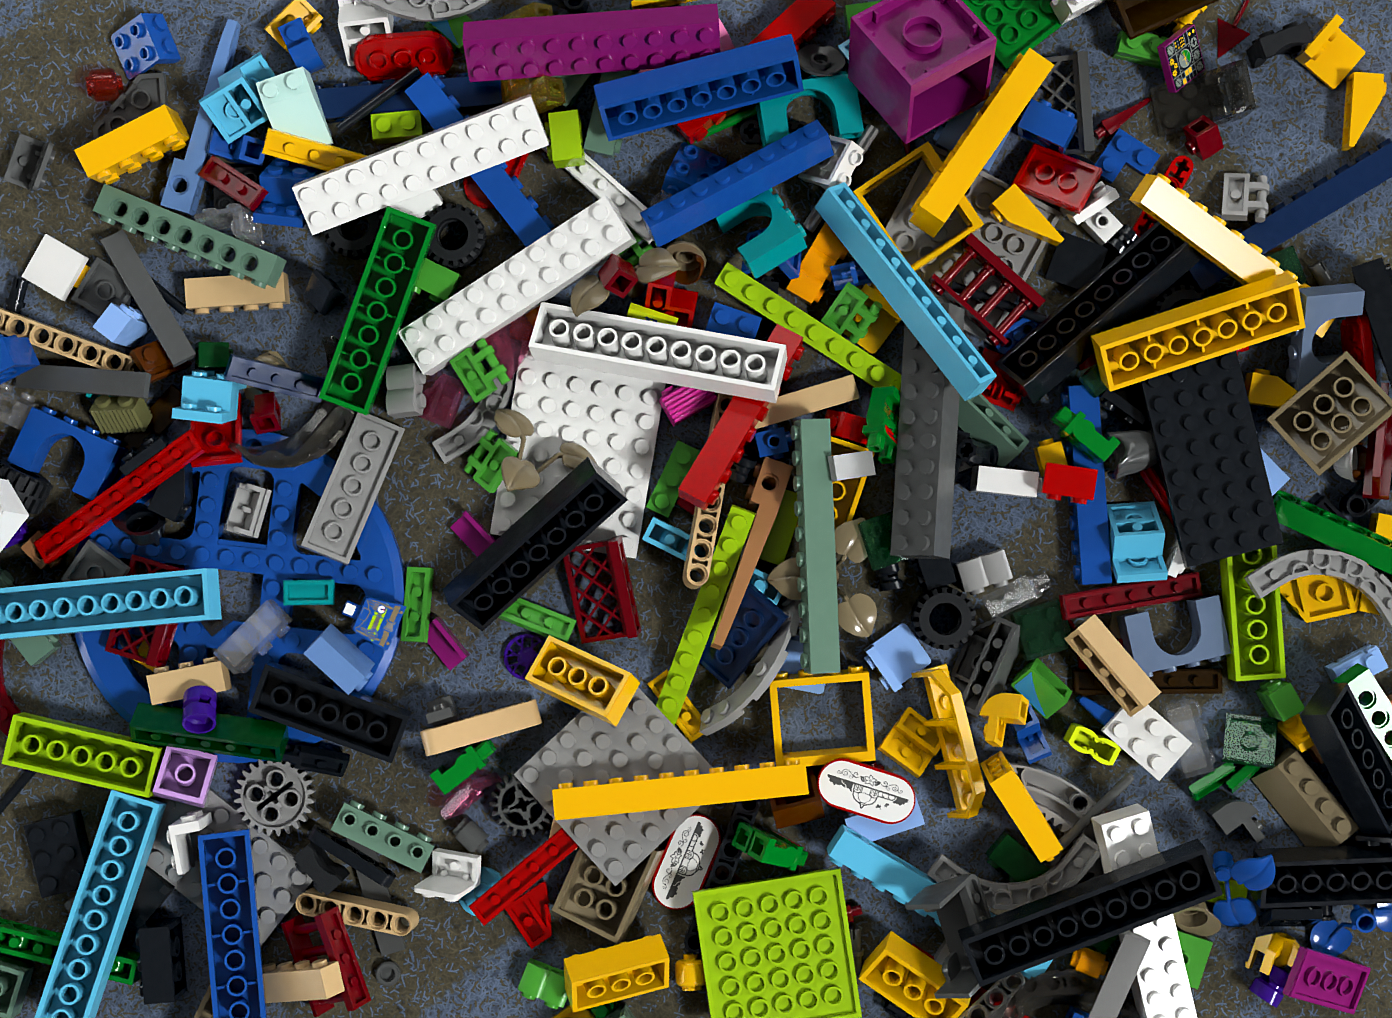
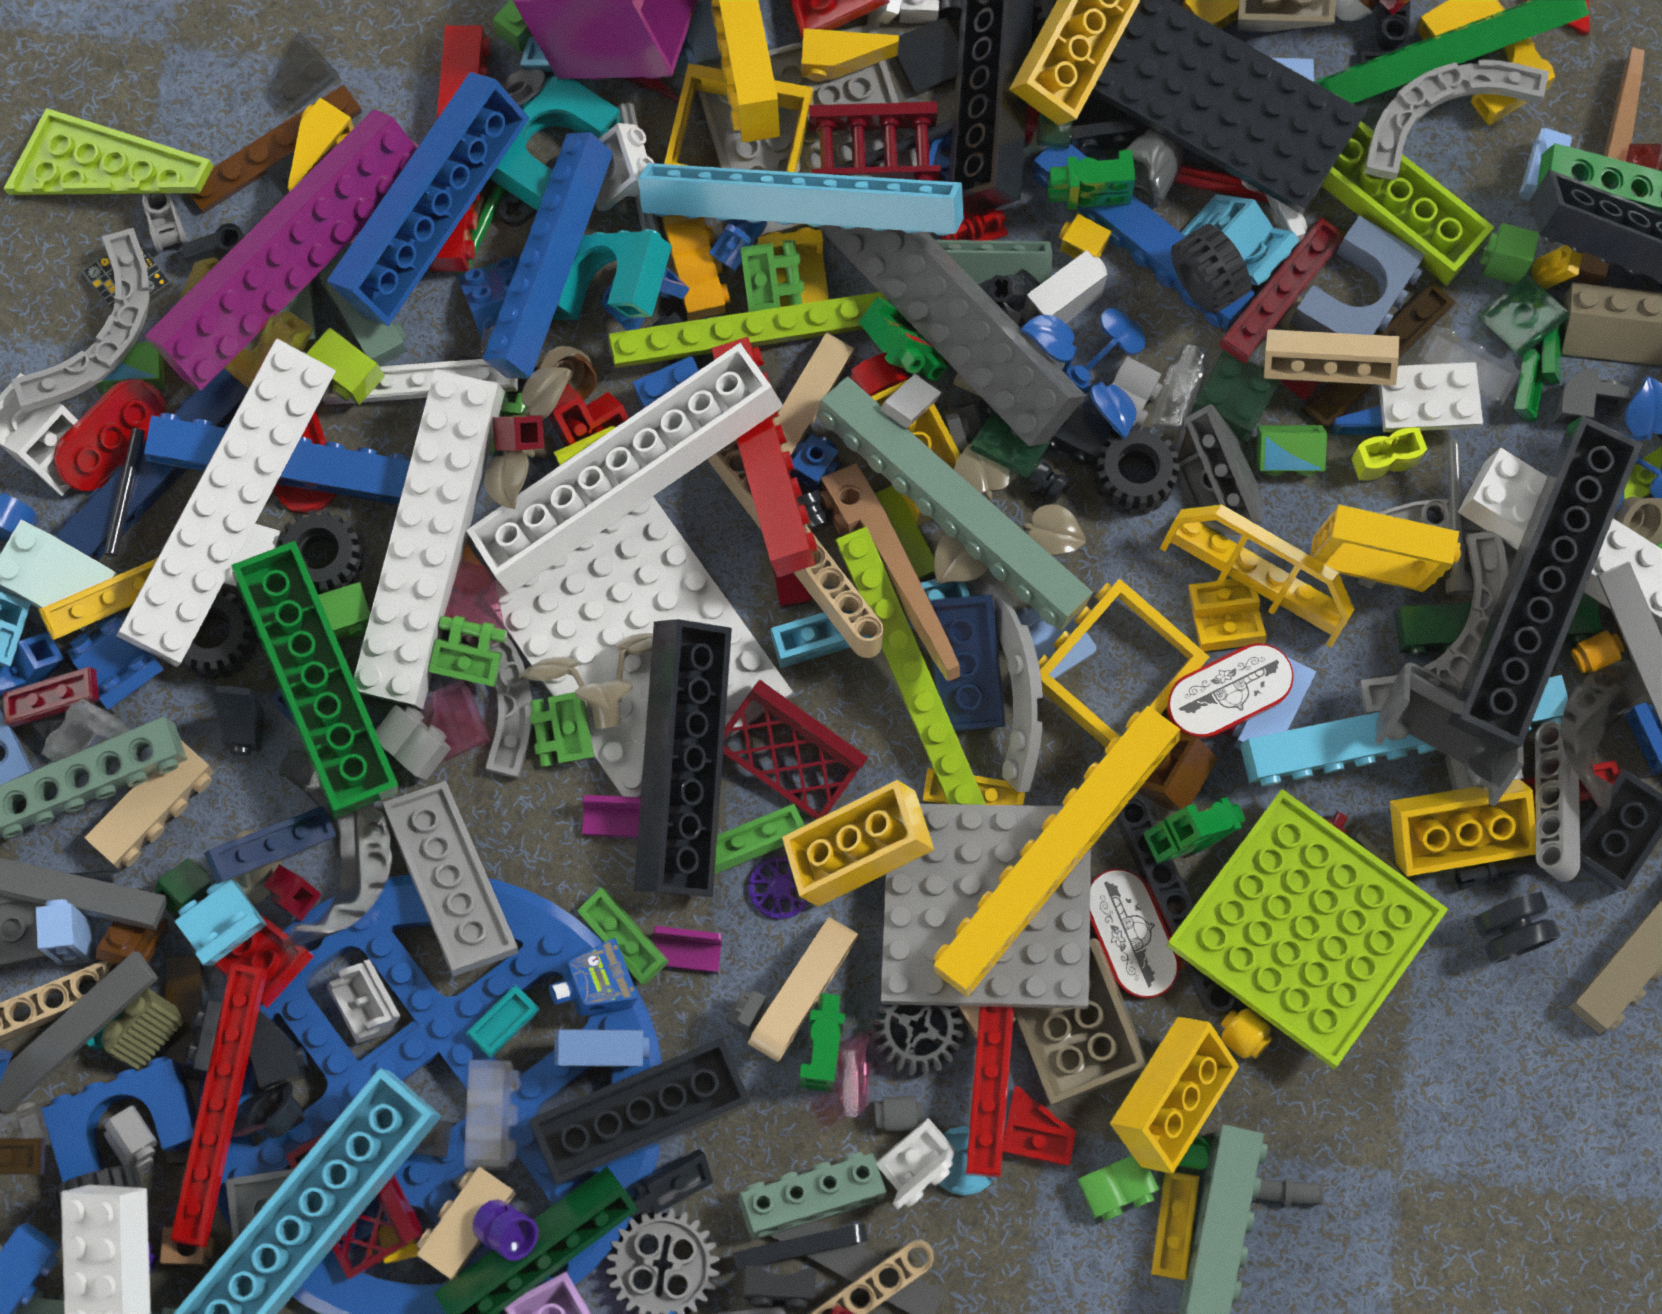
camera: 50 degrees left, 15 degrees down
lime brick [370,110,426,145] -> none
bright green plate [646,441,700,518] -> none
dark pink brick [658,385,717,427] -> none
light blue bracket [864,623,931,692] -> none
yellow brick [979,693,1029,748] -> none
blue brick [1010,702,1052,764] -> none
red brick [1041,462,1098,504] -> none
yellow wing [1280,564,1369,623] -> none
none -> light grey brick [104,1106,157,1172]
none -> dark grey bracket [943,403,983,450]
none -> blue plant [1020,308,1146,439]
none -> black tyre [1171,224,1251,314]

